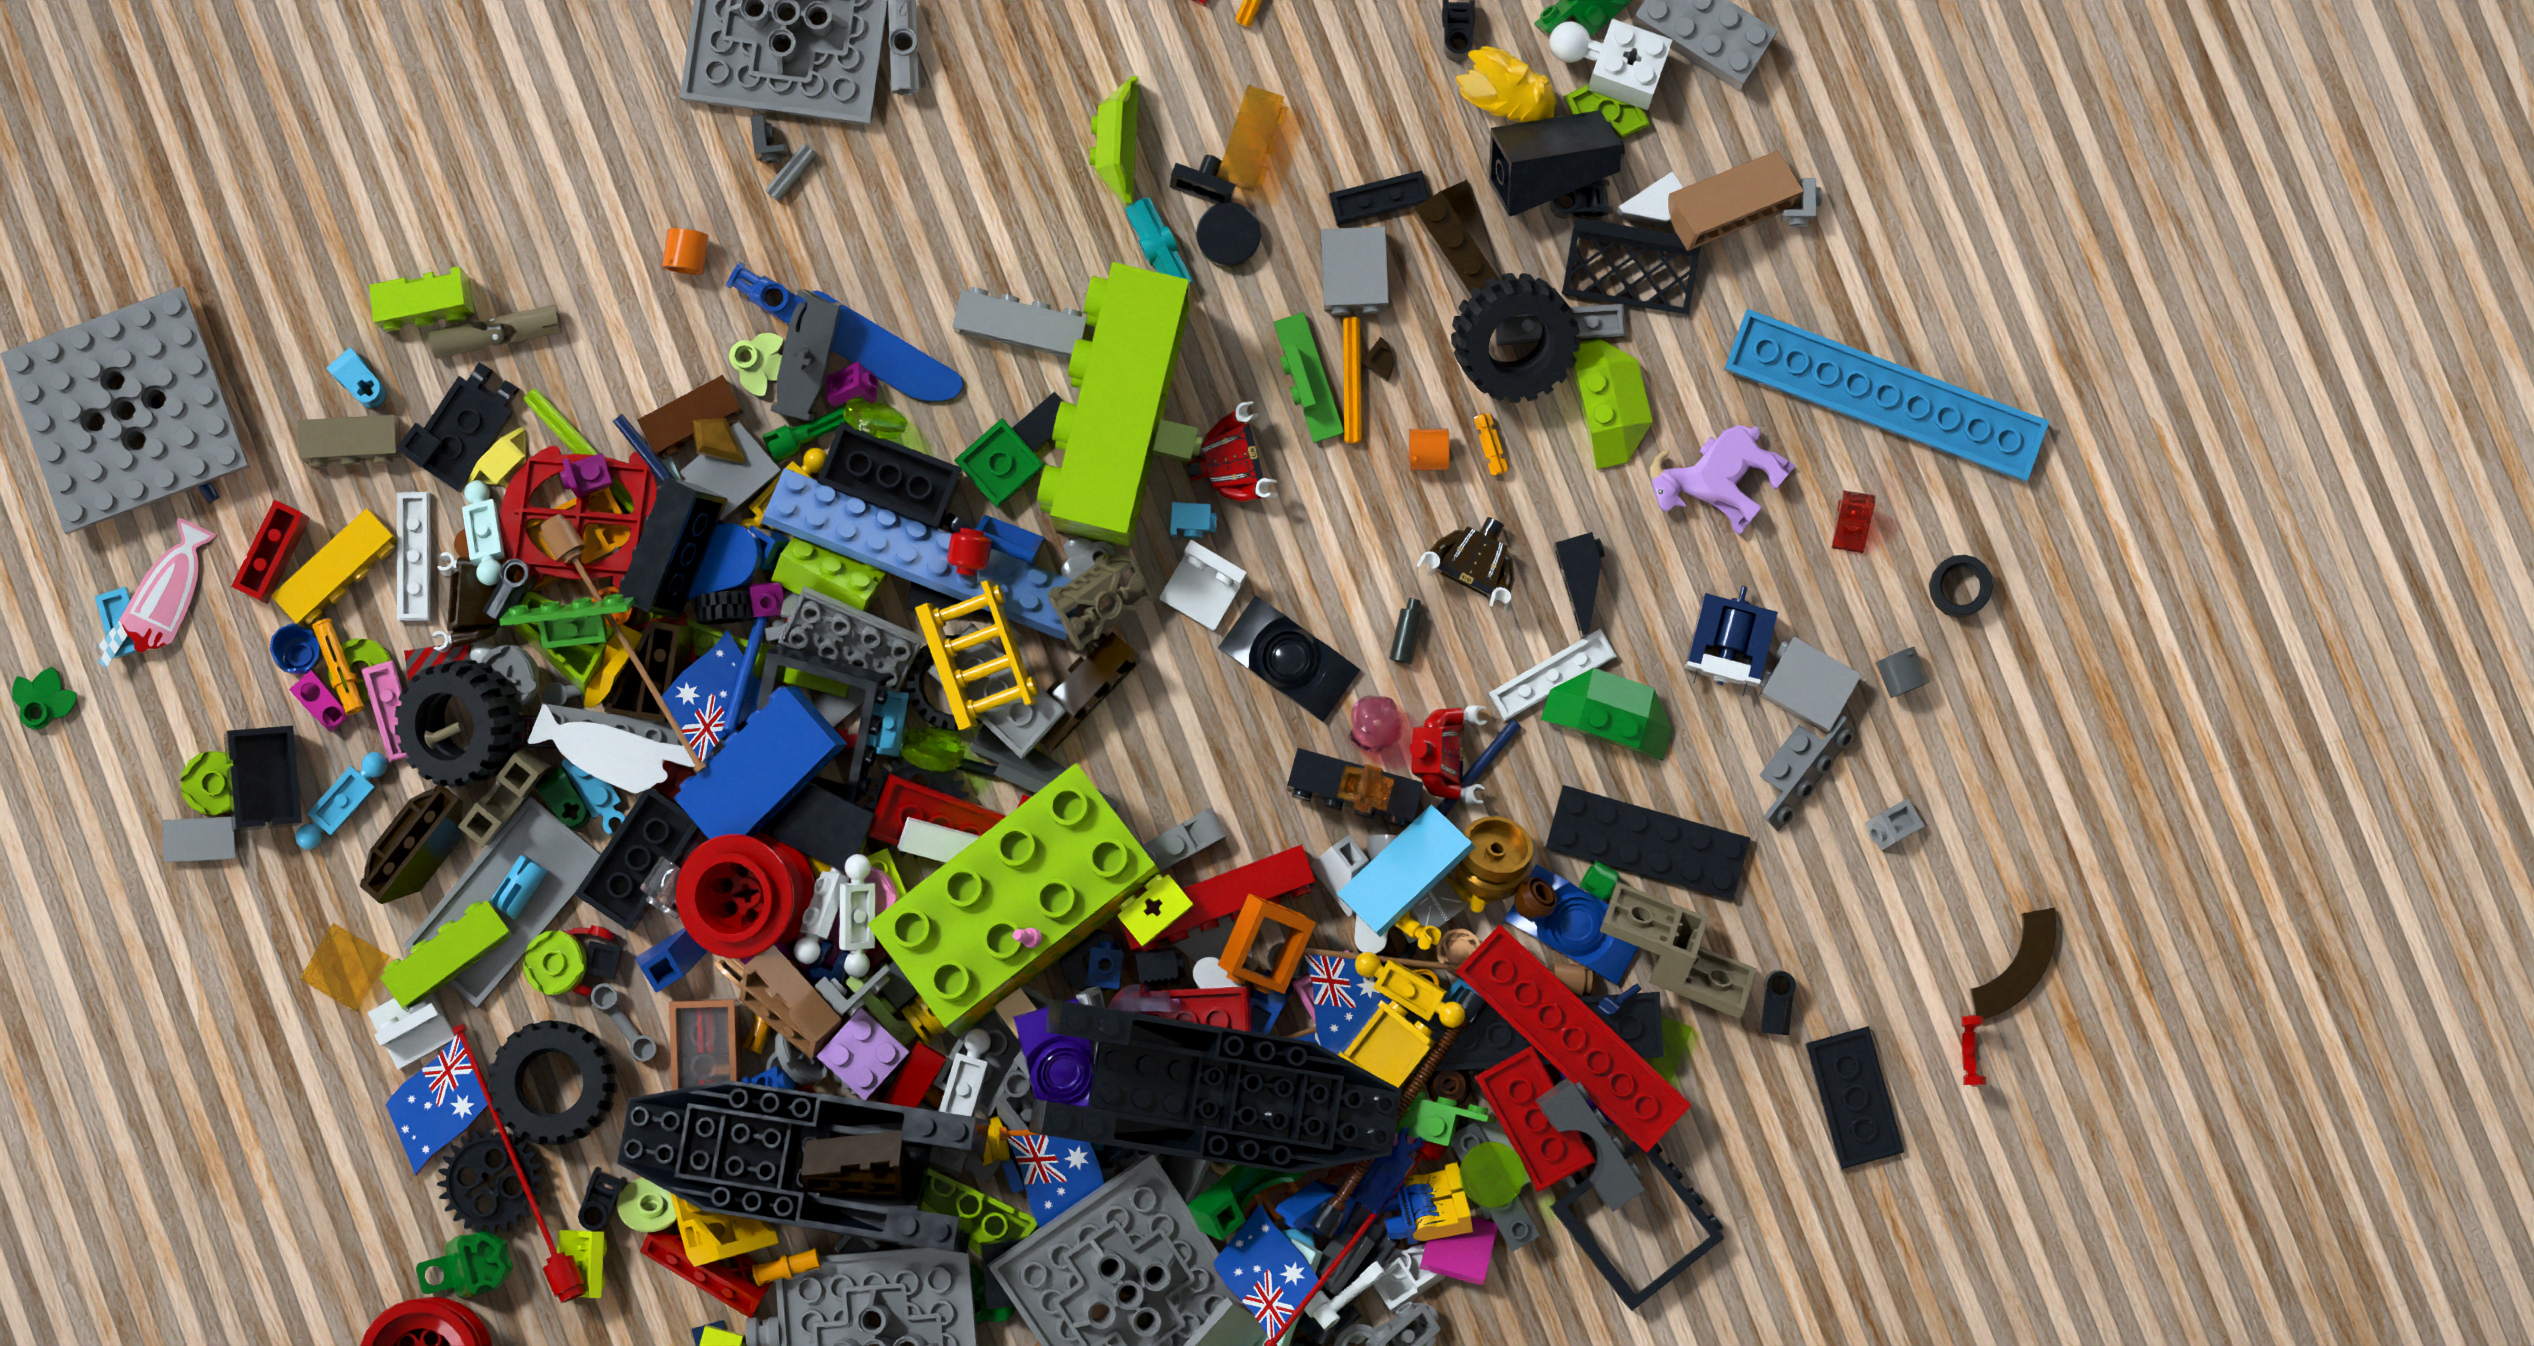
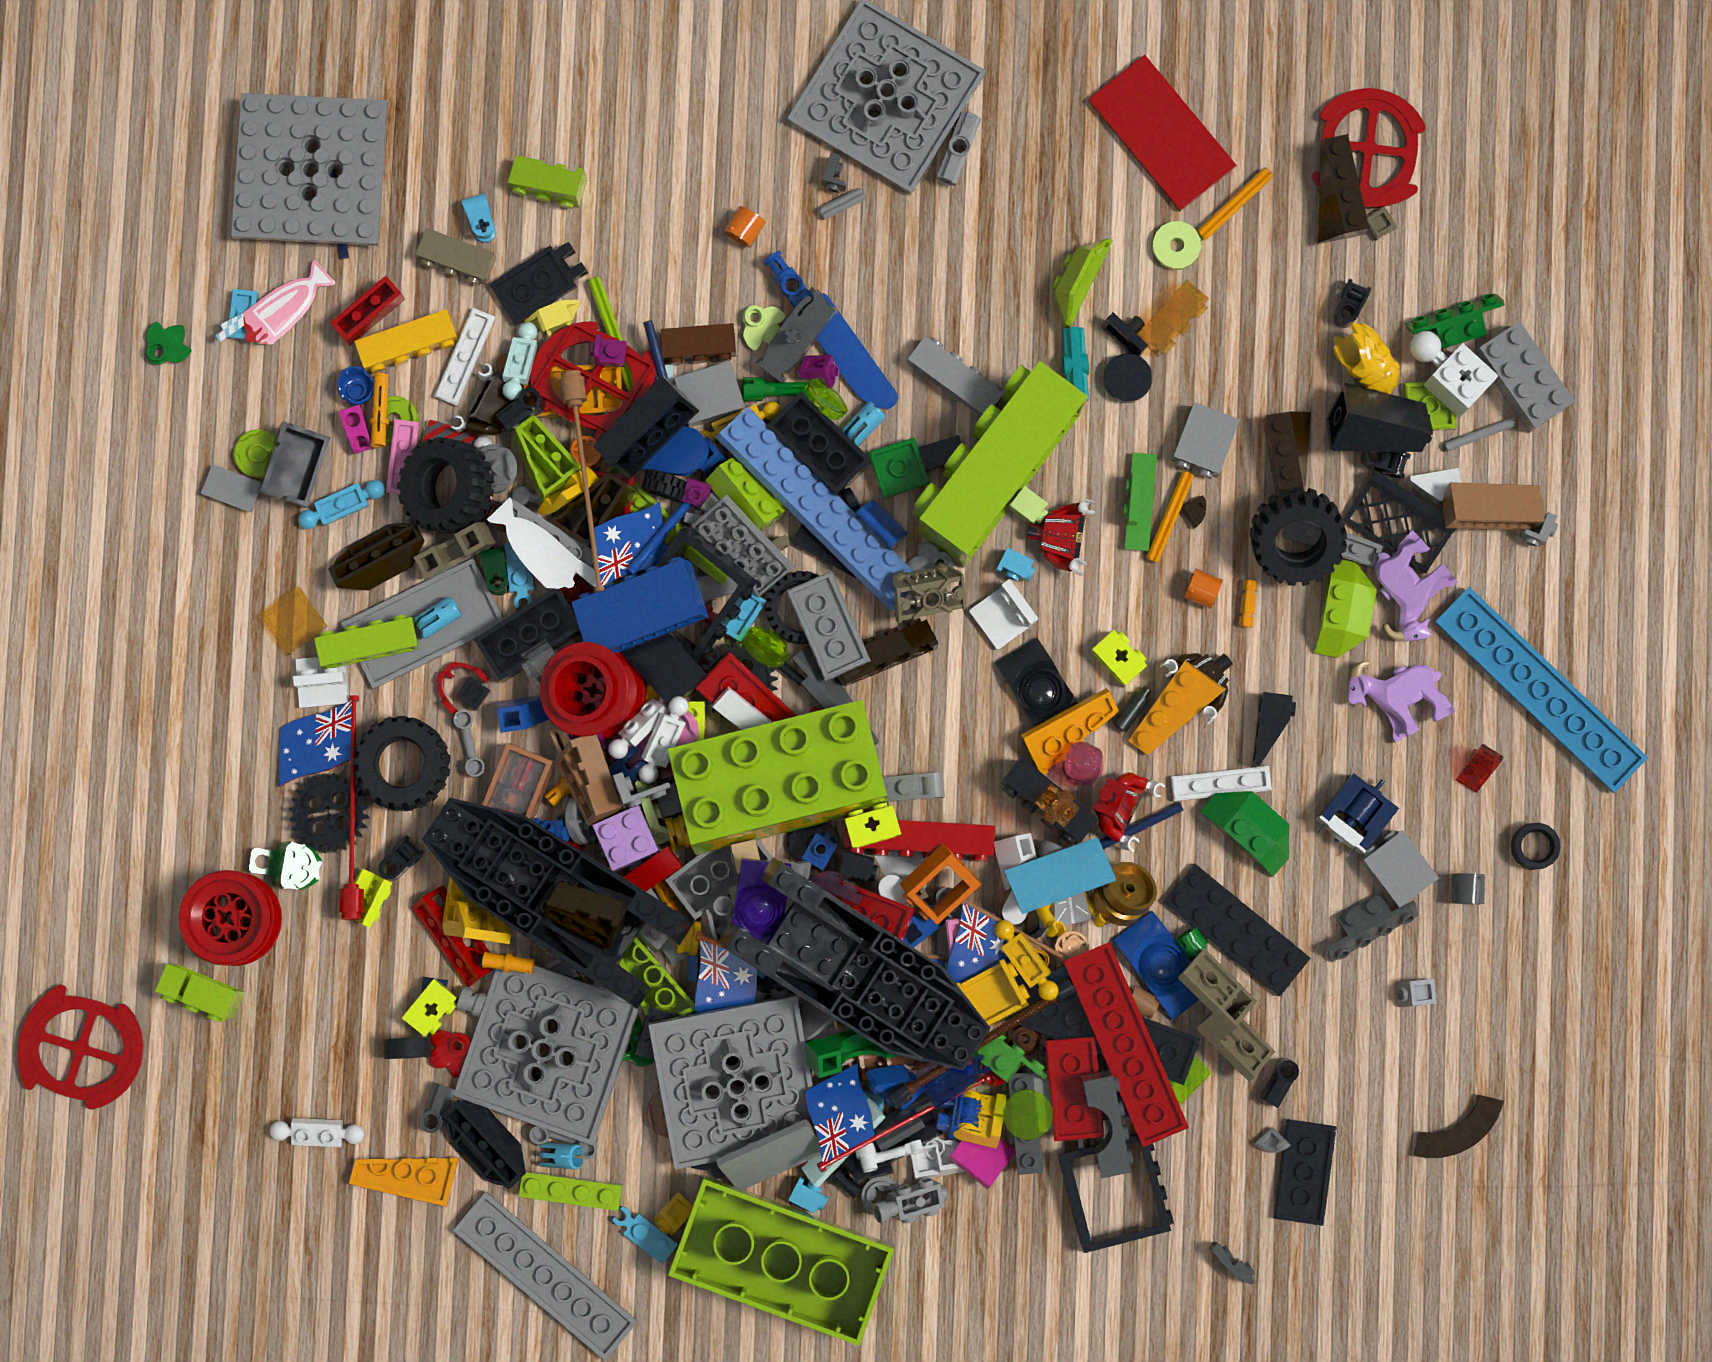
camera: 20 degrees right, 0 degrees up
black plate [396,423,443,468] -> none
dark tan piece [424,722,463,749] -> none
dark tan piece [429,304,562,359] -> none
bright green bracket [499,594,635,649] -> none
lime tile [523,931,587,995] -> none
yellowish green dish [617,1177,677,1232] -> none
pearl gold piece [692,418,745,464] -> none
yellow fence [915,580,1039,730] -> none
white plate [939,1029,991,1150] -> none
red head [947,527,992,576] -> none
bright pink piece [1013,927,1042,948] -> none
black tile [1329,170,1429,226] -> none
reddish brown cone [1514,877,1557,920] -> none
dark blue hand [1597,983,1641,1017] -> none
red piece [1961,1015,1986,1087] -> none
none -> dark tan tile [772,534,790,552]
none -> medium azure arm [841,401,886,447]
none -> light orange wing [1021,688,1119,775]
none -> neon yellow brick [1091,630,1147,687]
none -> light orange wing [1128,661,1226,755]
none -> yellowish green tile [1152,221,1201,270]
none -> dark grey slope [1209,1242,1255,1285]
none -> light grey tile [1254,1127,1290,1153]
none -> lavender animal [1374,530,1458,641]
none -> light grey bar [1444,417,1515,452]

